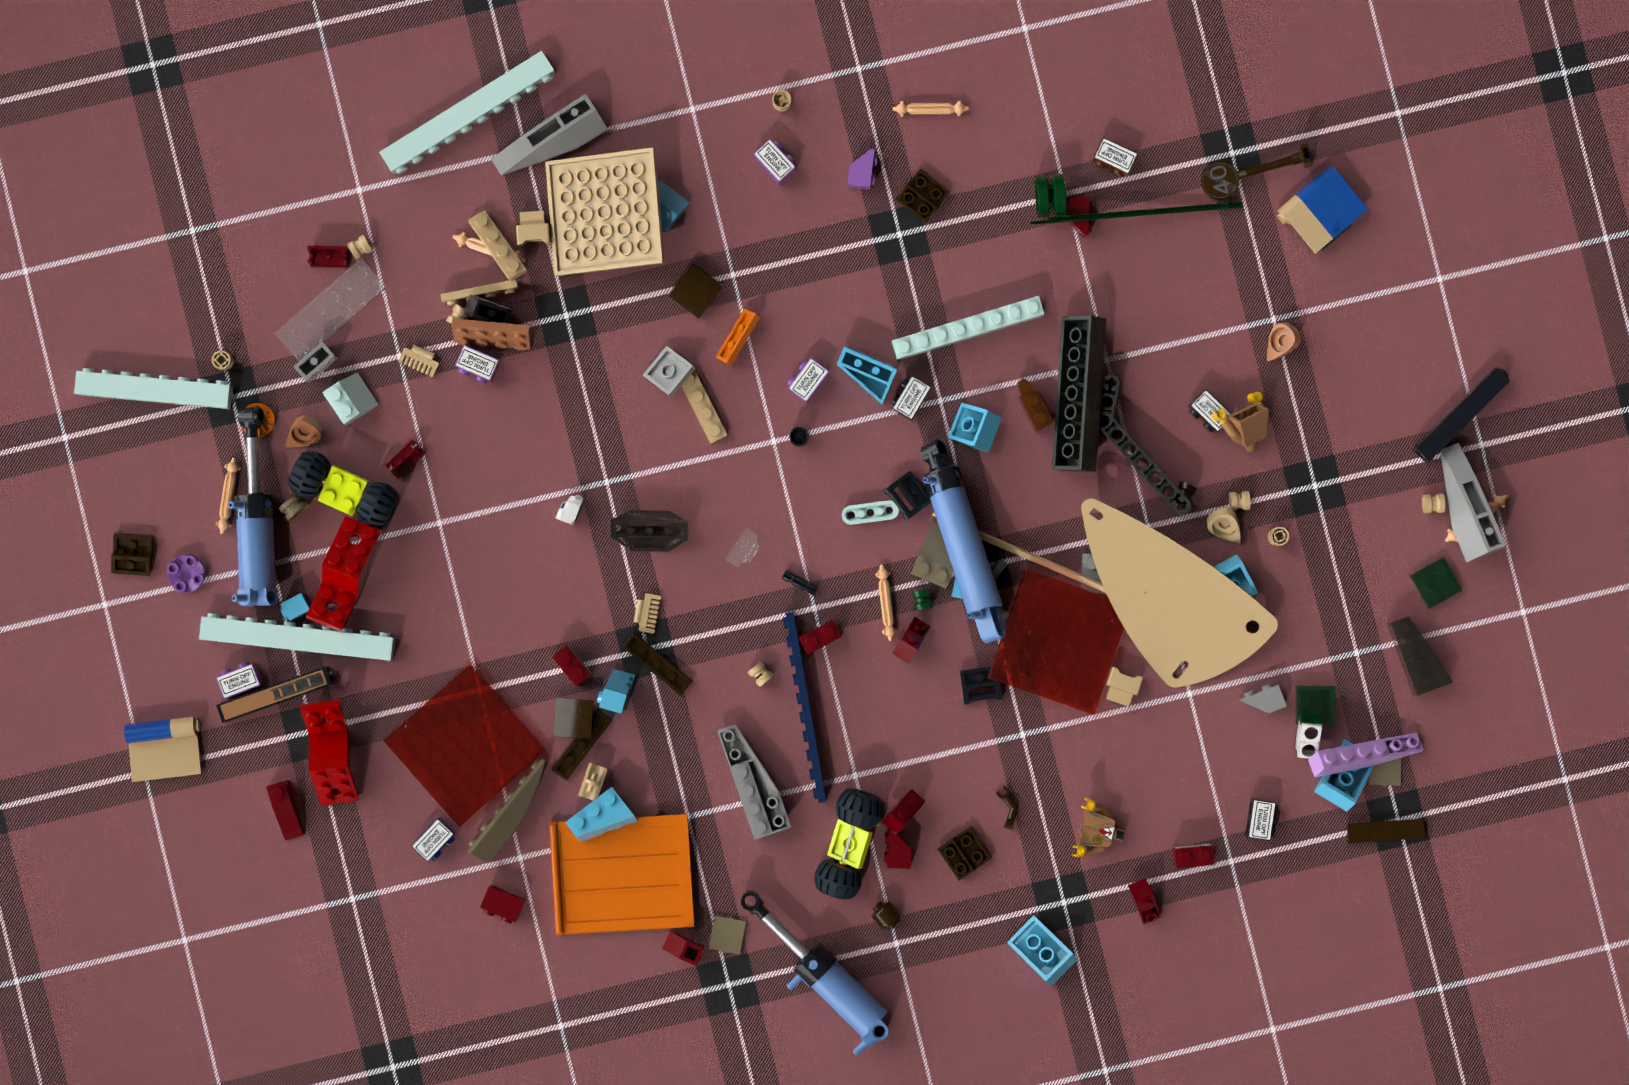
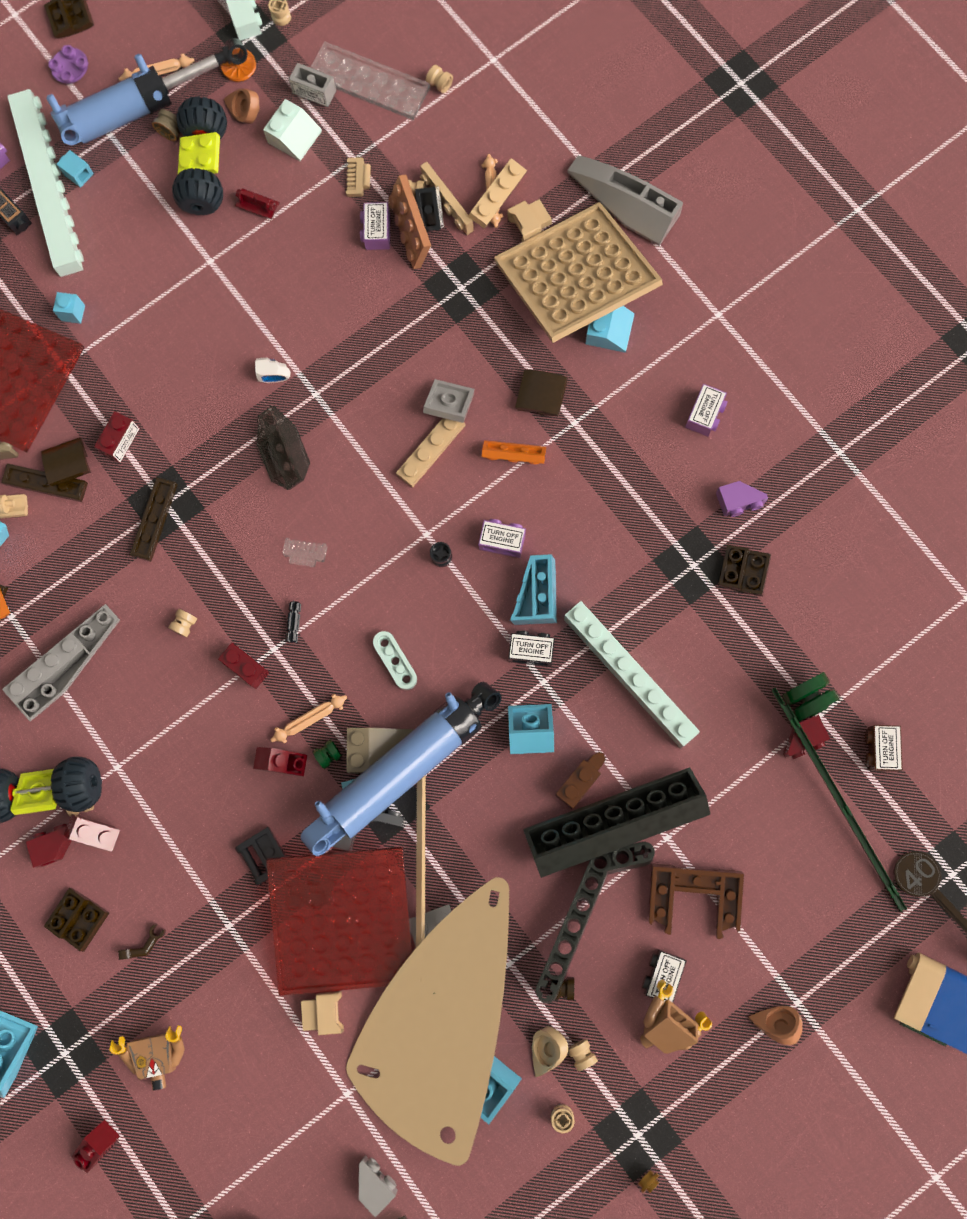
camera: 80 degrees right, 10 degrees down
red bracket [306,516,381,632] -> none
dark red hinge [307,245,349,268] -> none
light aqua brick [379,51,555,174] -> none
medium azure wedge [597,669,635,714] -> none
tan piece [633,593,661,633] -> none
tan wheel [772,90,791,112] -> none
dark blue plate [783,612,826,803] -> none
black plate [883,470,931,521] -> none
light nougat wheel [892,101,969,117] -> none
dark red brick [1172,844,1215,869] -> none
none -> medium azure brick [53,292,85,324]
none -> pearl gold plate [638,1170,659,1193]
none -> reddish brown wedge [649,864,744,939]

